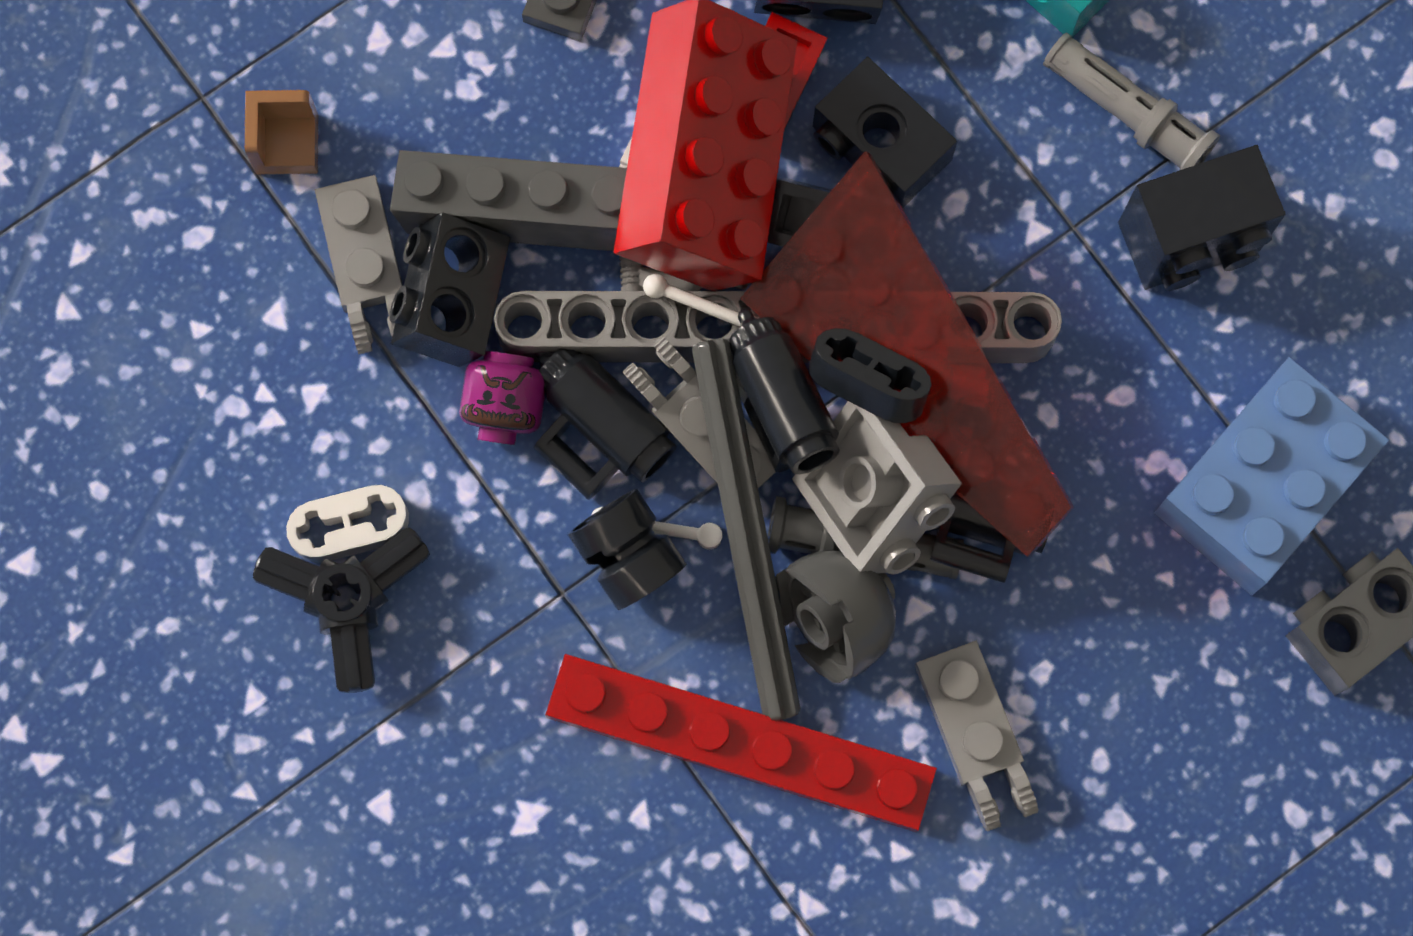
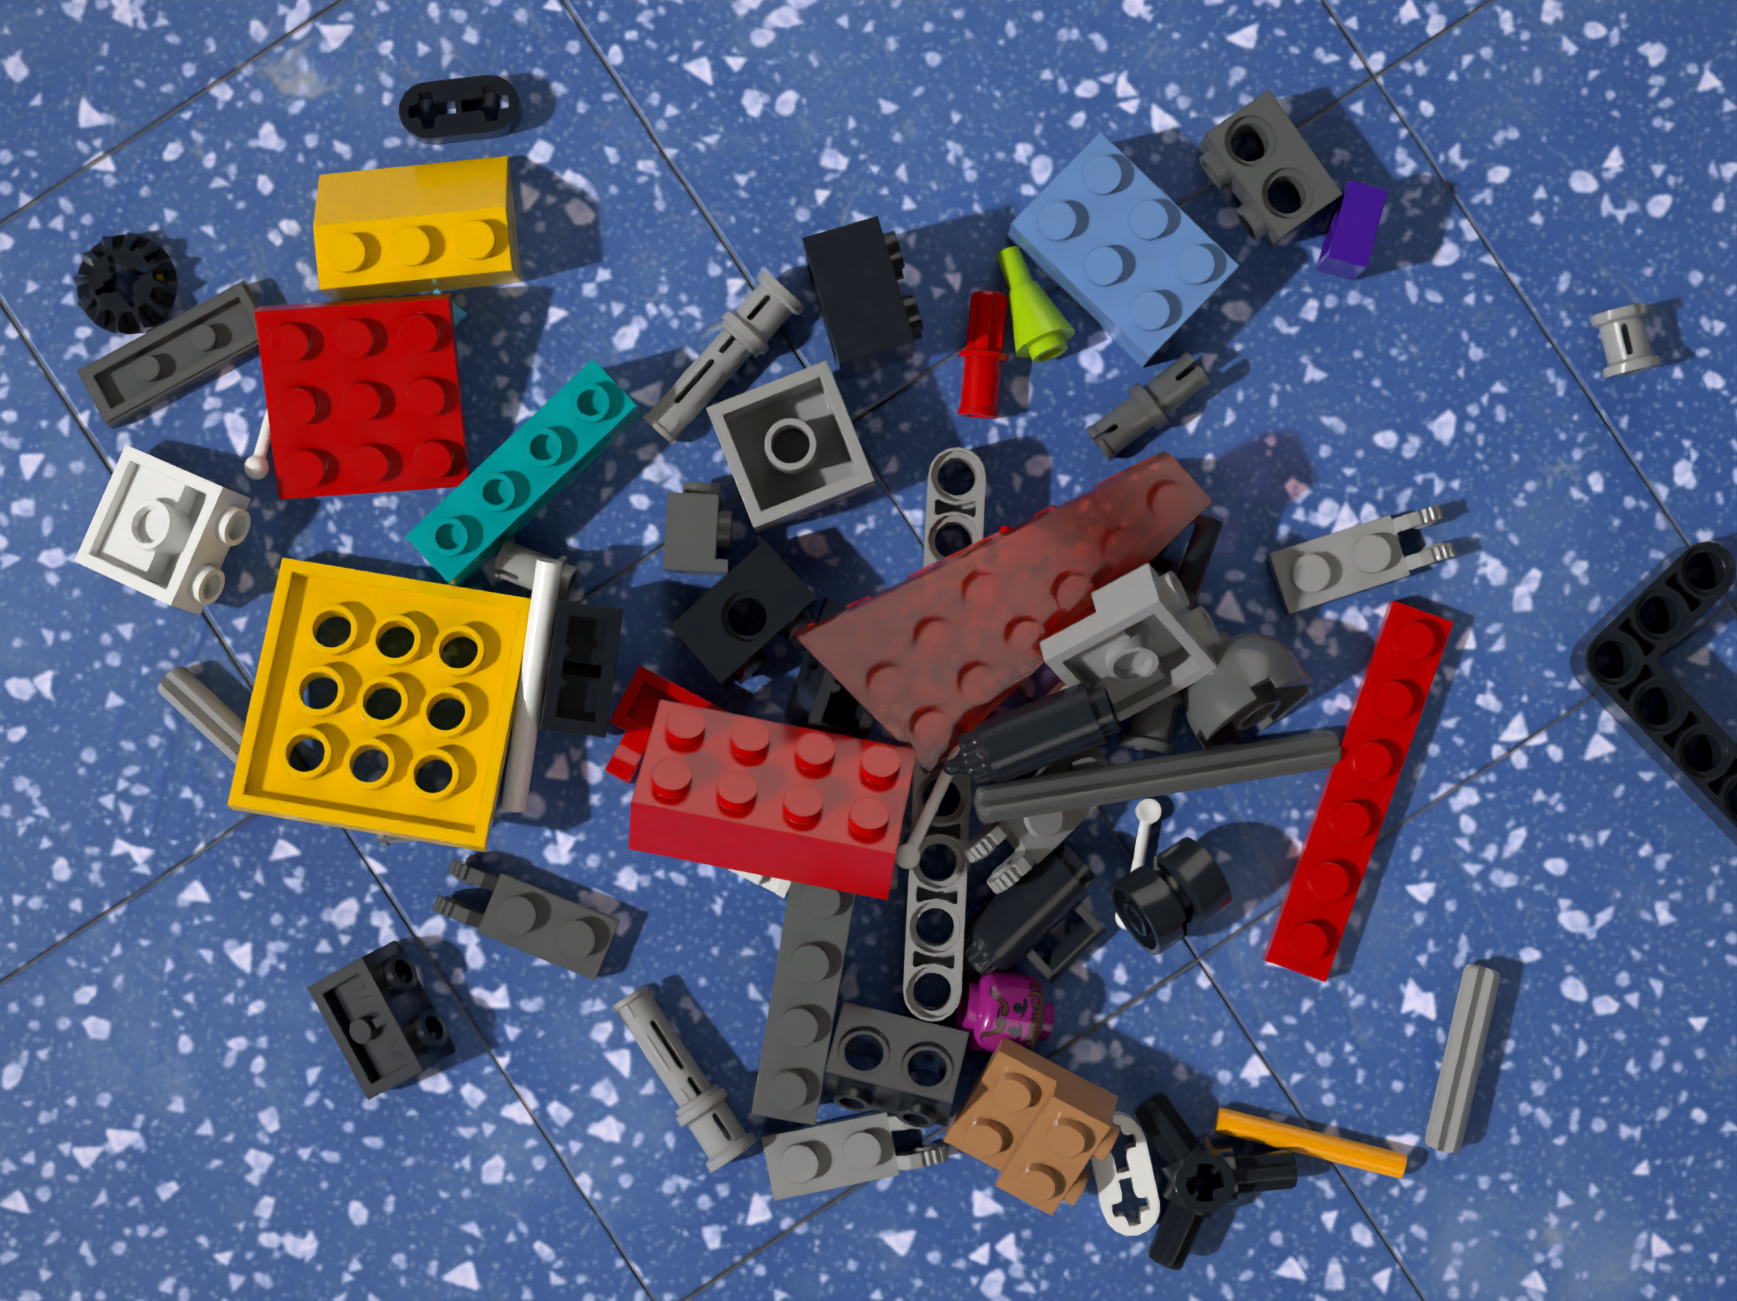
camera: 85 degrees left, 10 degrees up
medium nougat panel [245,90,319,174] -> none
black beam [809,328,932,423] -> none
none -> light grey pin [612,984,758,1173]
none -> dark grey brick [663,482,733,576]
none -> light grey brick [706,360,875,534]
none -> medium nougat plate [943,1037,1120,1216]
none -> red axle [958,290,1009,419]
none -> lime cone [996,246,1075,363]
none -> dark grey pin [1085,351,1211,461]
none -> light orange bar [1214,1107,1407,1179]
none -> dark purple piece [1316,180,1388,281]
none -> light grey axle [1425,964,1501,1153]

